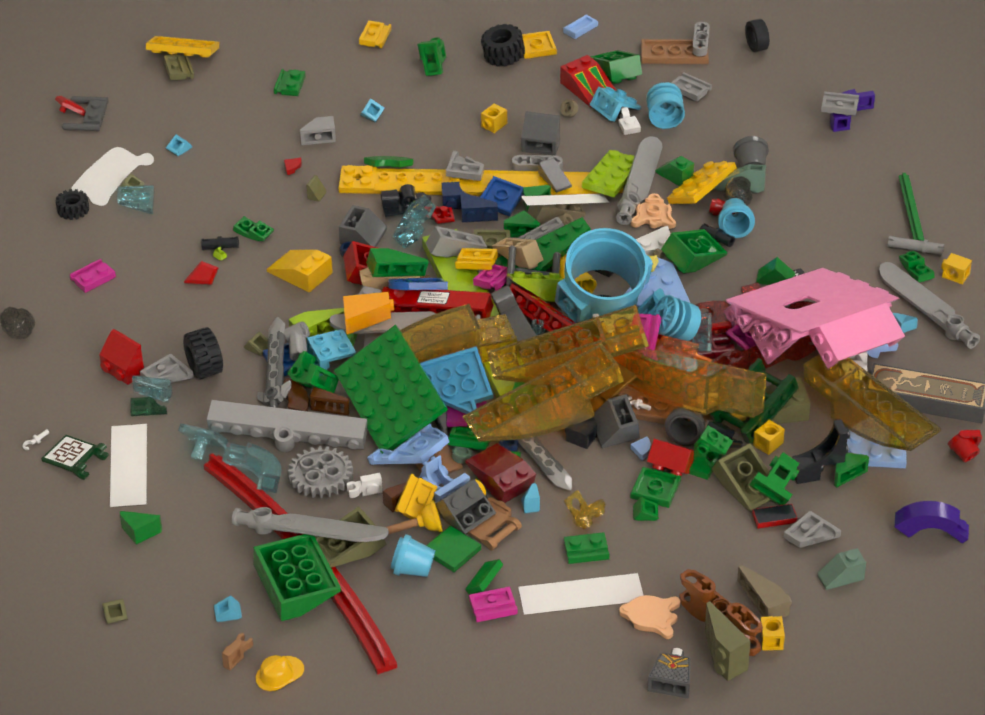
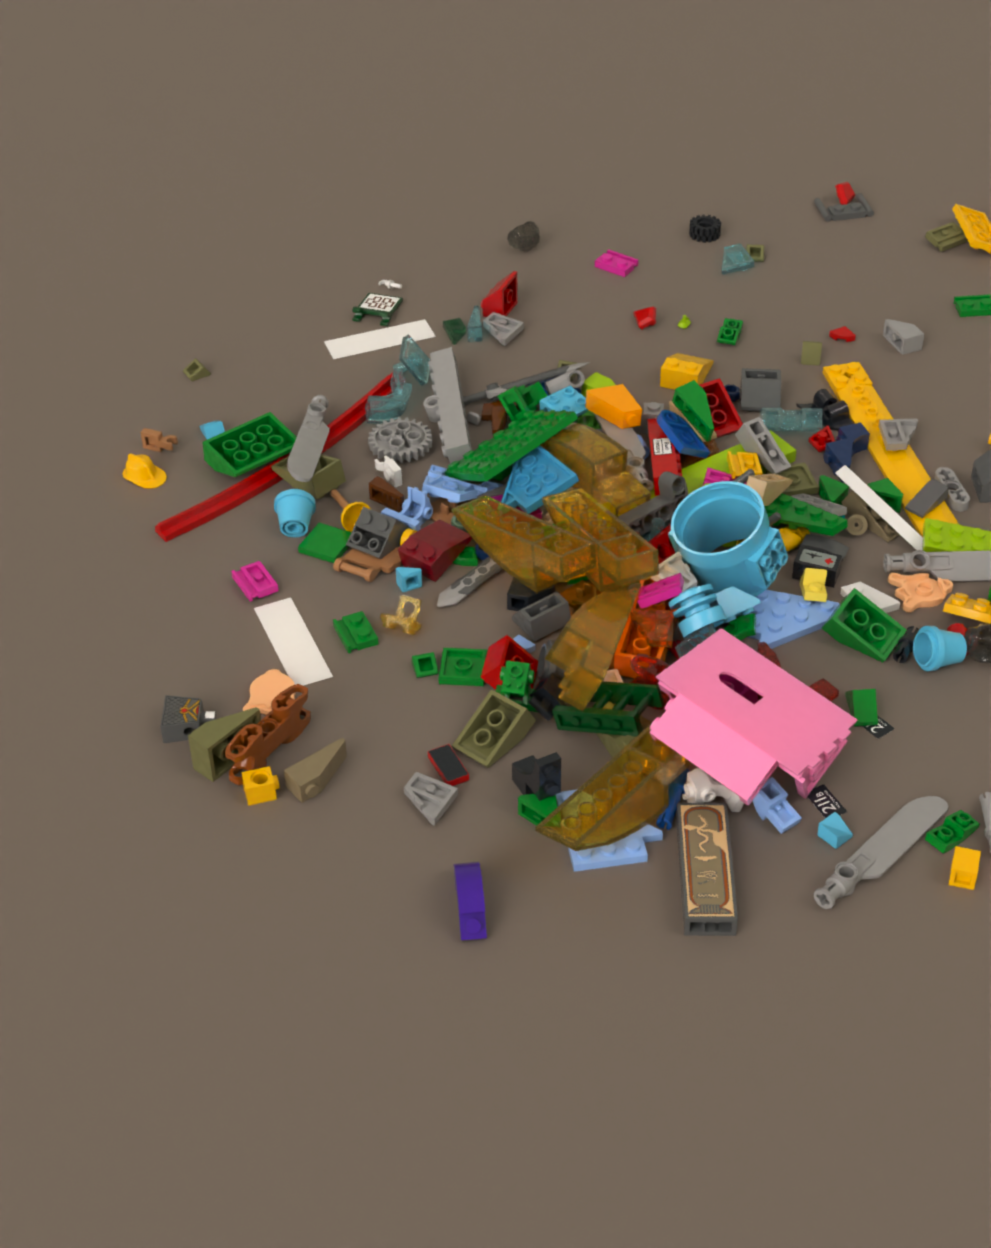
camera: 75 degrees right, 0 degrees up
white sticker [71,147,154,206] -> none
green slope [120,511,162,545] -> none
medium azure slope [166,135,193,156] -> none
black tyre [183,327,223,379] -> none
black pin [201,236,239,250] -> none
medium azure slope [360,98,385,122] -> none
green tile [364,156,413,168] -> none
yellow plate [395,474,438,519] -> none
green tile [465,559,503,595] -> none
blue tile [480,176,523,216] -> none
green tile [749,452,800,505] -> none
yellow brick [753,420,785,455] -> none
sand green slope [817,548,866,590] -> none
red piece [948,429,982,462] -> none

